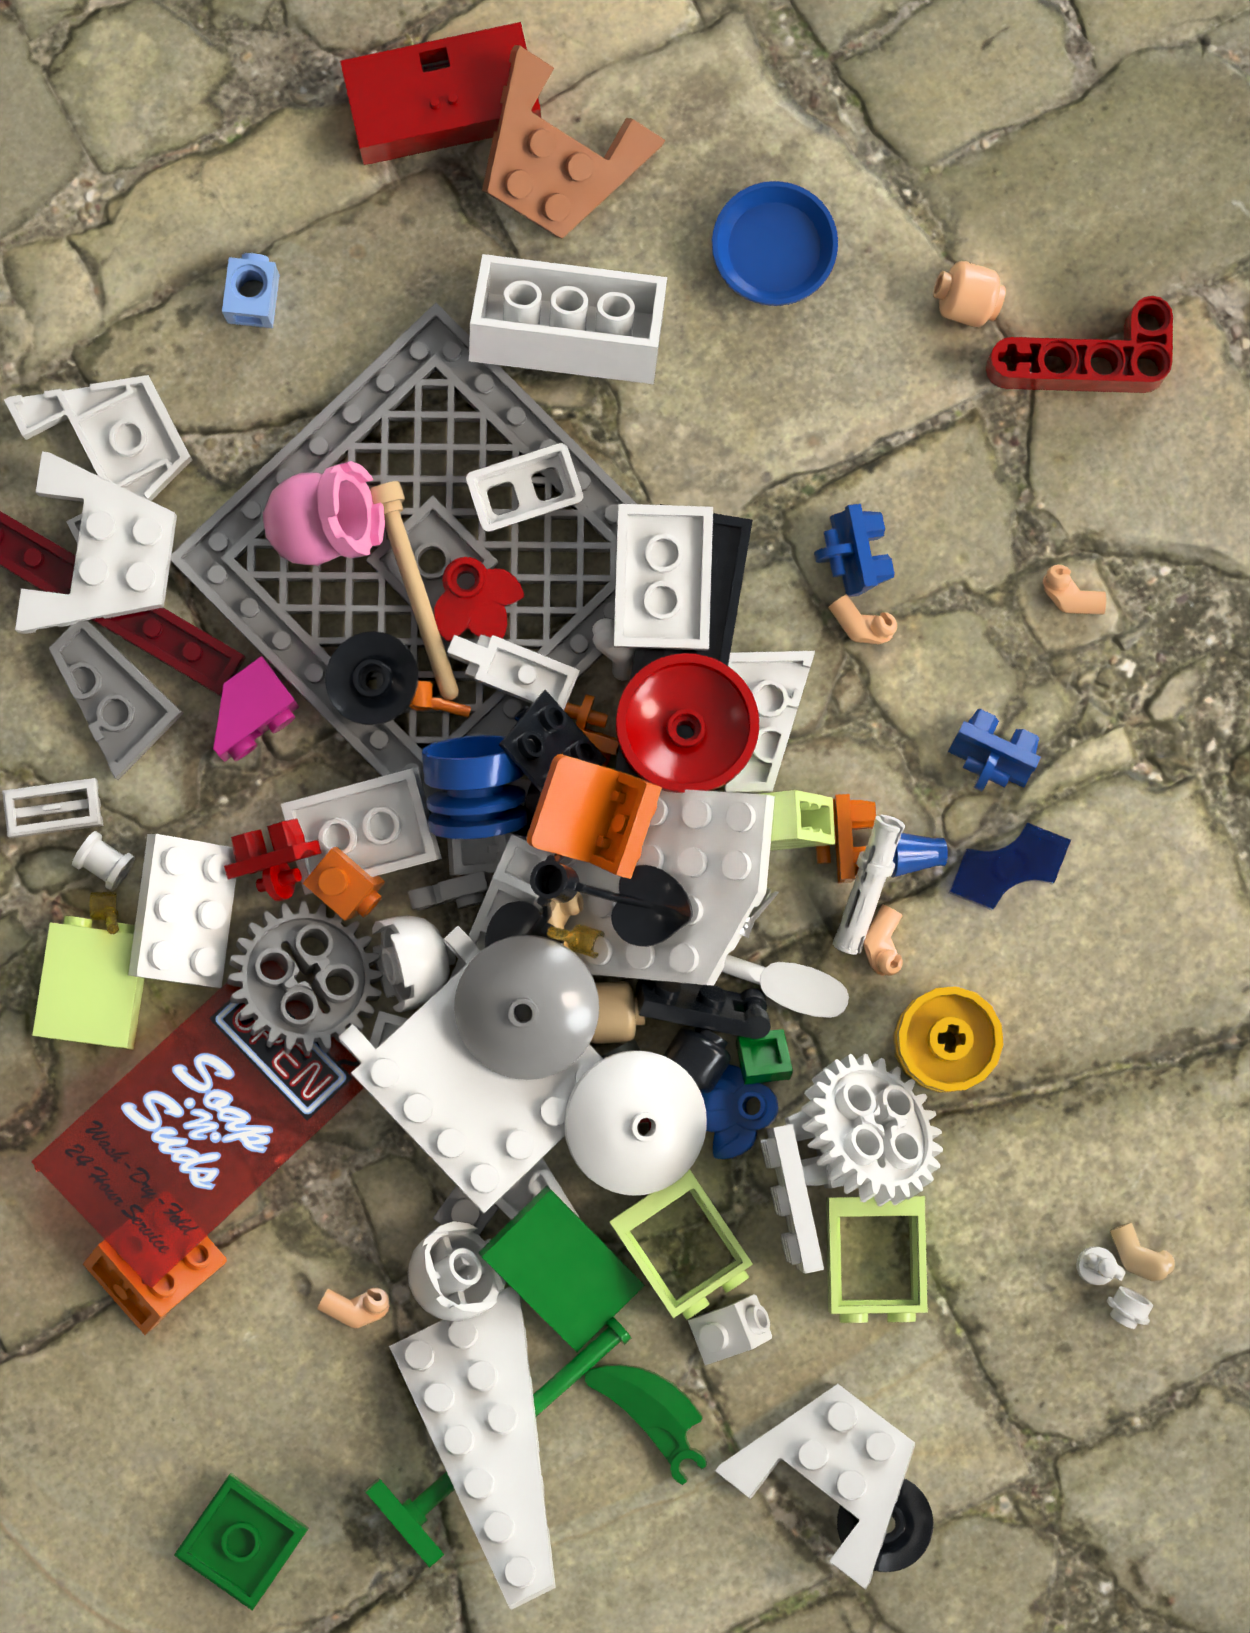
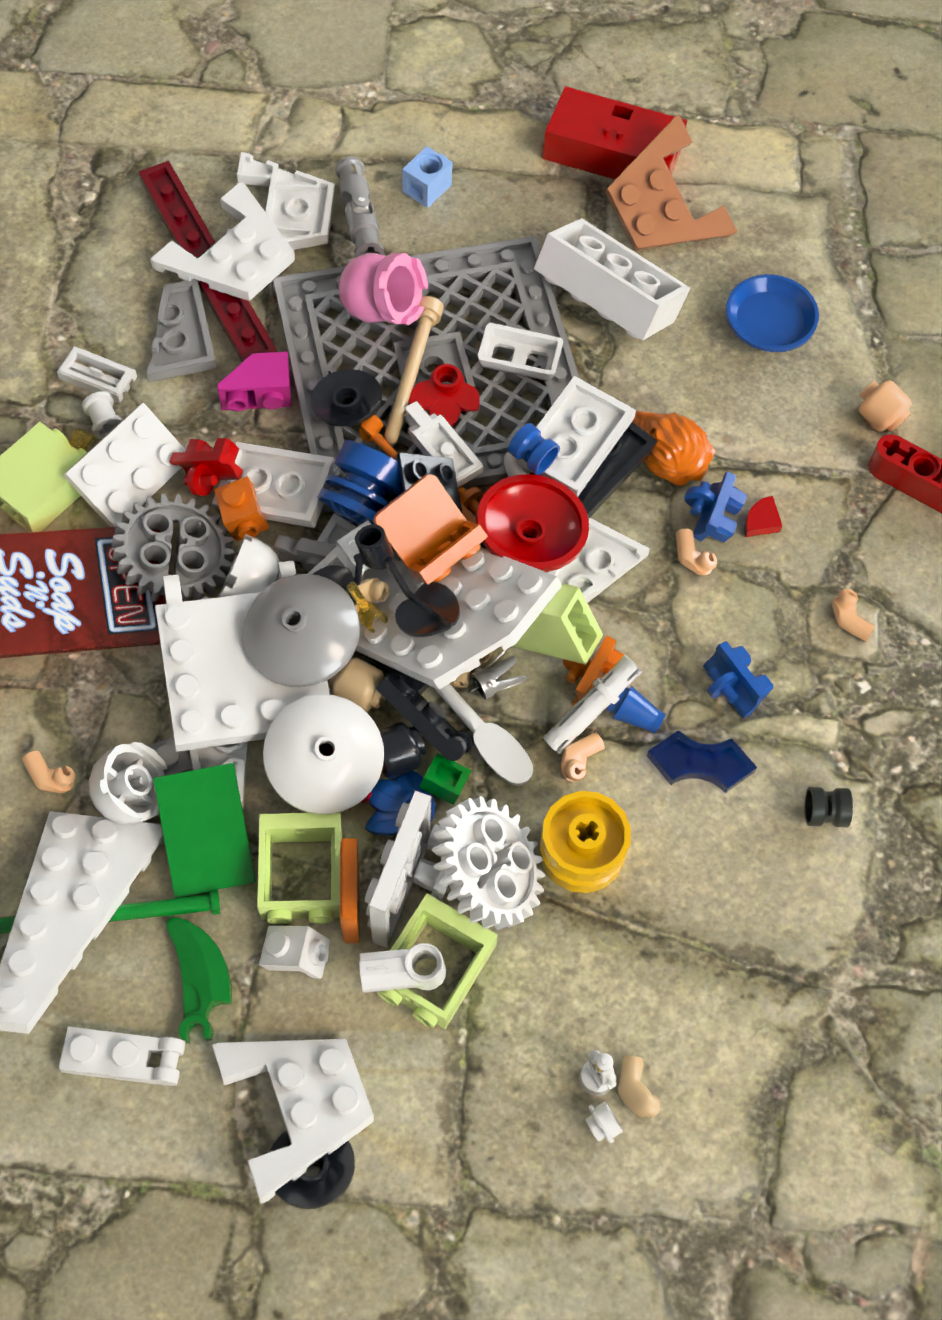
camera: 30 degrees right, 20 degrees down
none -> white plate [58,1027,186,1086]
none -> light grey piece [335,156,385,258]
none -> orange tile [340,838,360,943]
none -> white piece [359,943,446,993]
none -> blue wheel [508,423,560,475]
none -> orange hair [632,410,715,486]
none -> red tile [744,495,782,538]
none -> pearl dark grey wheel [804,787,853,828]

